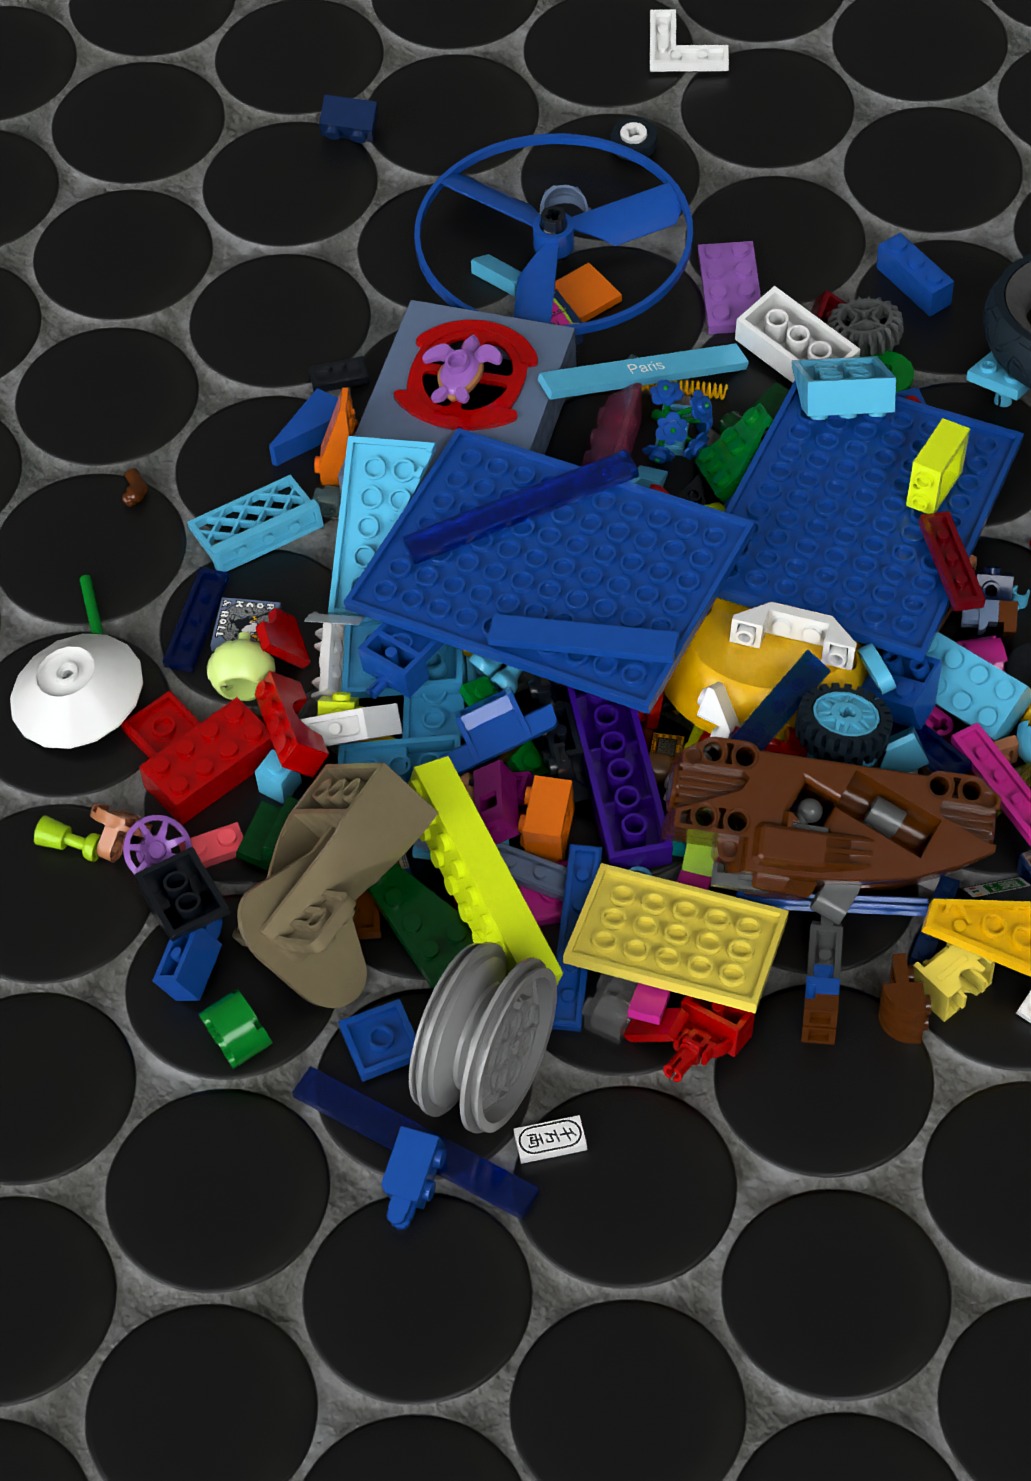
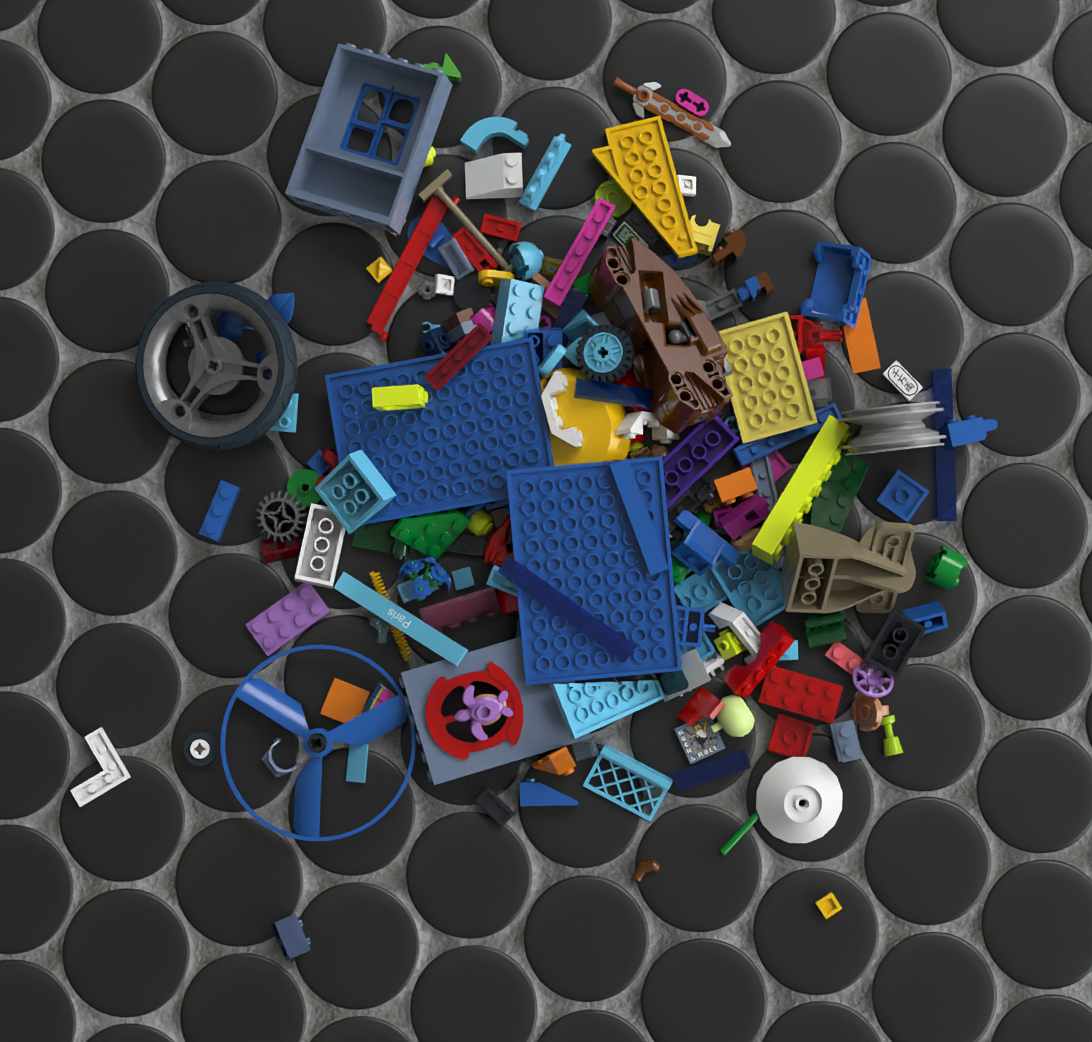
camera: 130 degrees left, 30 degrees up
none -> blue windscreen [800,241,871,328]
none -> sand blue window [829,720,862,762]
none -> orange sticker [843,298,881,374]

